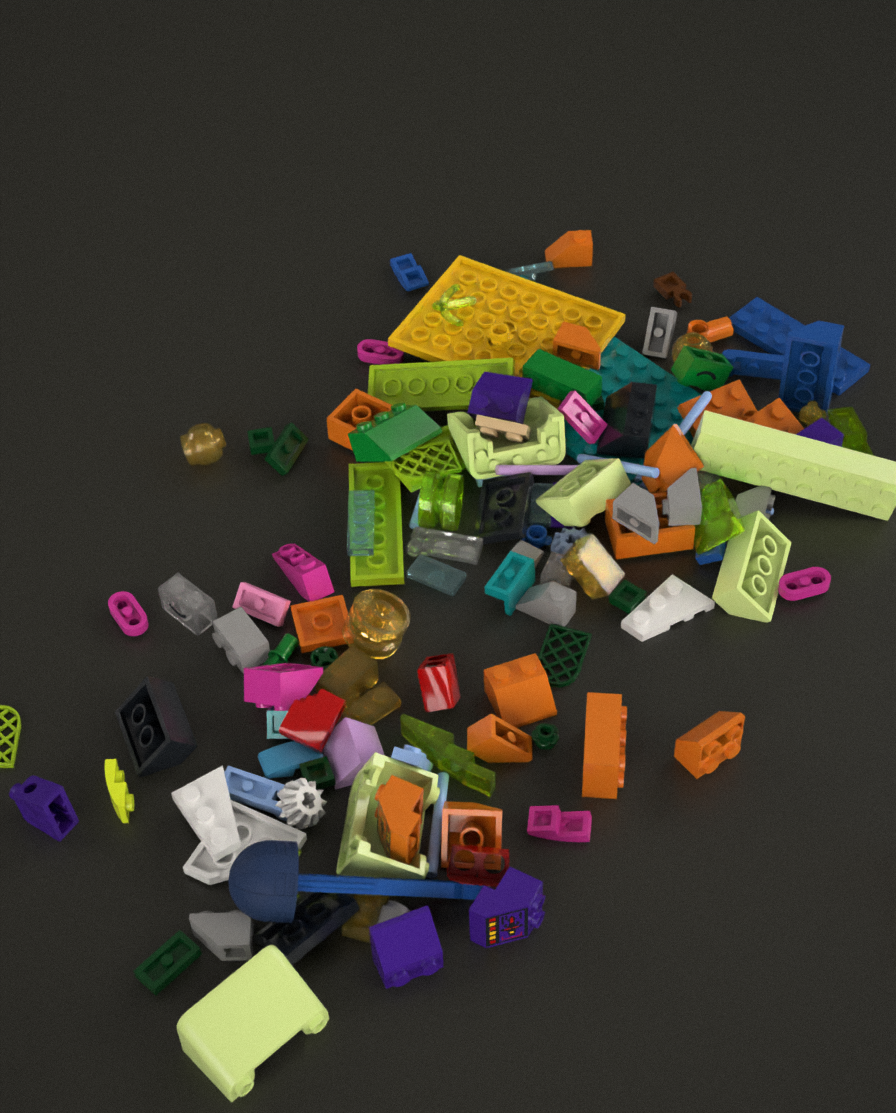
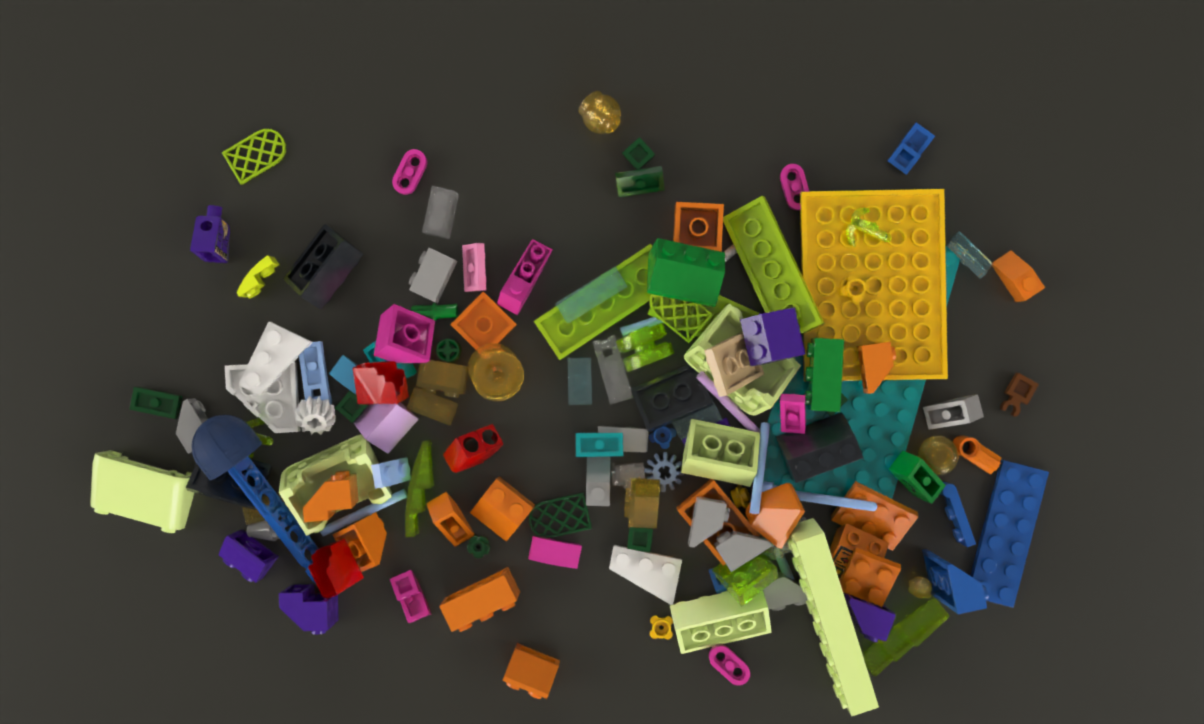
camera: 60 degrees right, 40 degrees up
none -> dark pink slope [528,536,582,569]
none -> yellow plate [650,615,673,639]

